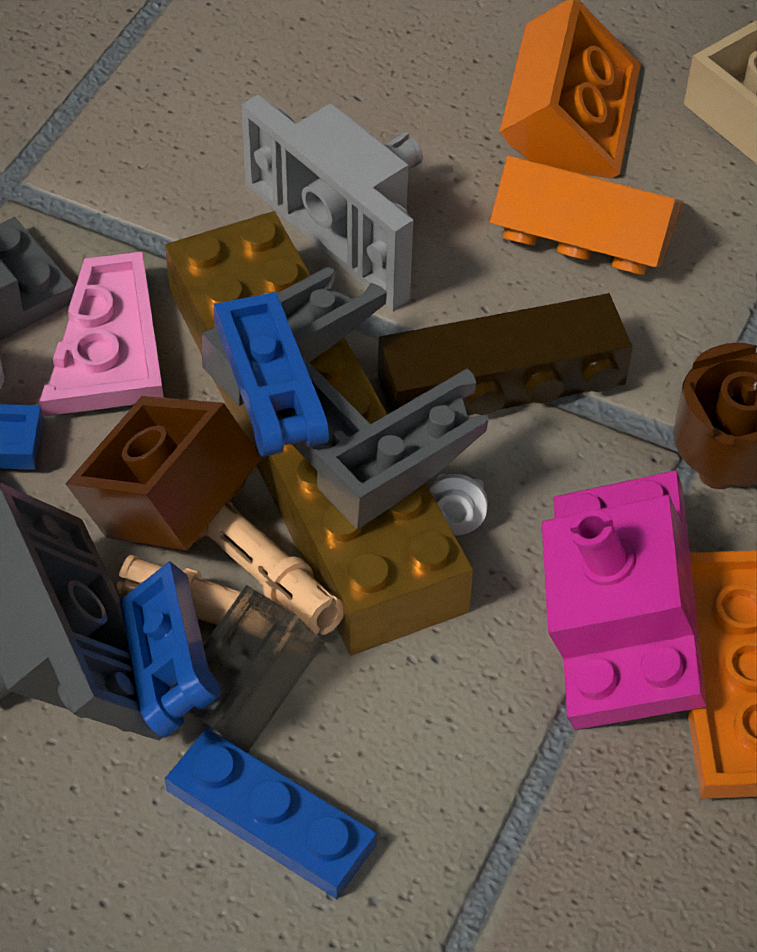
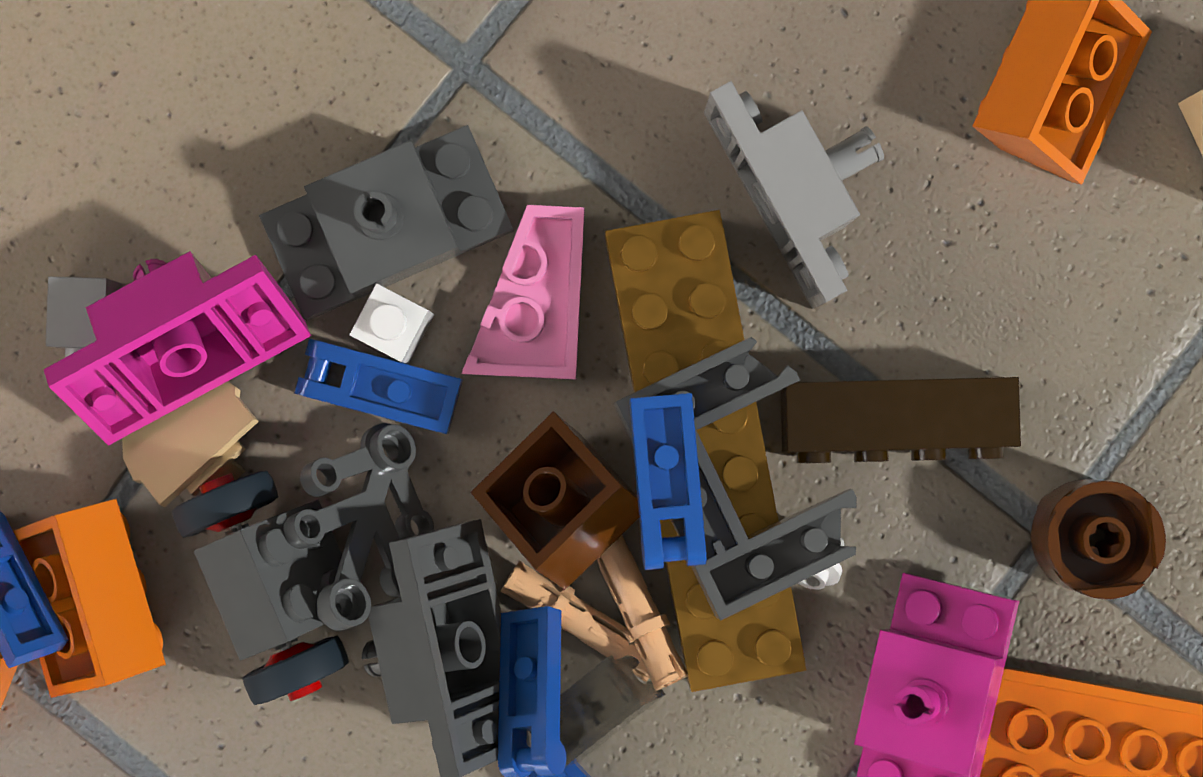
camera: 15 degrees right, 35 degrees up
orange slope [490,155,684,275] -> none

